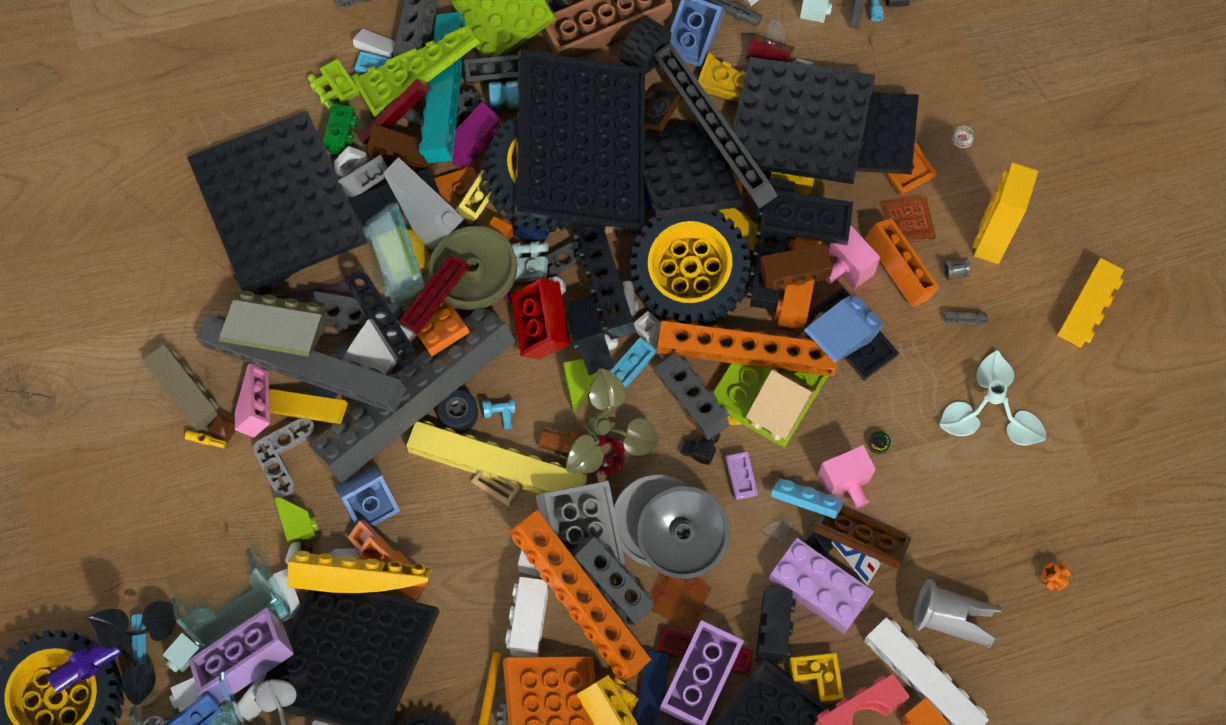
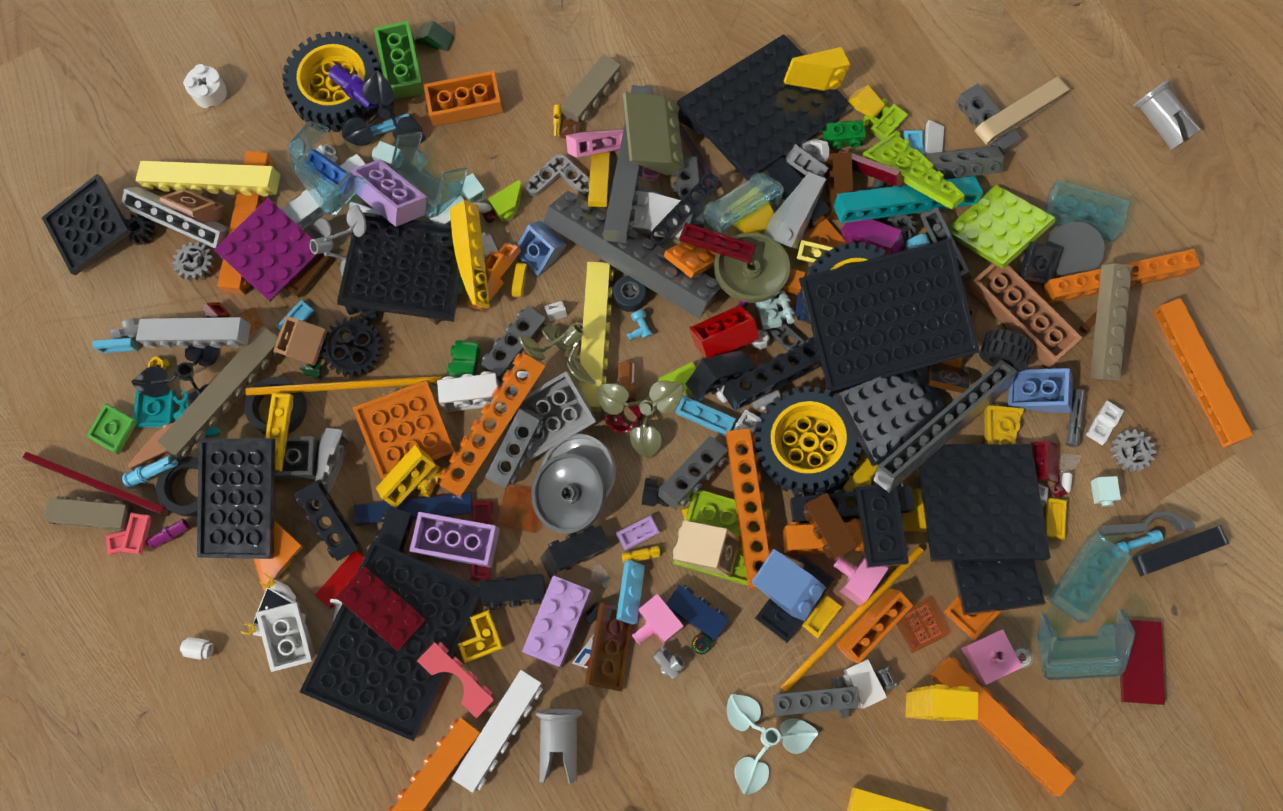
camera: 80 degrees right, 5 degrees up
none -> bright green brick [374,21,425,100]
none -> dark green slope [415,21,454,52]
none -> orange brick [423,71,503,127]
none -> green brick [447,340,481,378]
none -> light aqua brick [457,173,487,202]
none -> dark grey brick [481,306,547,382]
none -> yellow beam [512,263,527,298]
none -> olive plant [518,323,596,384]
none -> black wedge [540,525,611,579]
none -> white slope [545,301,567,322]
none -> yellow axle [622,546,660,563]
none -> light grey plate [653,645,685,679]
none -> dark blue brick [666,585,729,641]
none -> dark grey brick [773,687,861,716]
none -> light orange piece [780,546,924,693]
none -> yellow slope [784,47,850,90]
none -> yellow tile [802,594,842,639]
none -> white brick [843,659,887,708]
none -> yellow slope [847,85,885,118]
none -> orange brick [929,657,1076,797]
none -> bright pink brick [961,629,1022,685]
none -> clear light blue windscreen [1037,609,1135,680]
none -> yellow tile [1044,498,1067,540]
none -> clear light blue brick [1046,532,1132,624]
none -> arm [1051,473,1073,498]
none -> dark red tile [1118,619,1165,705]

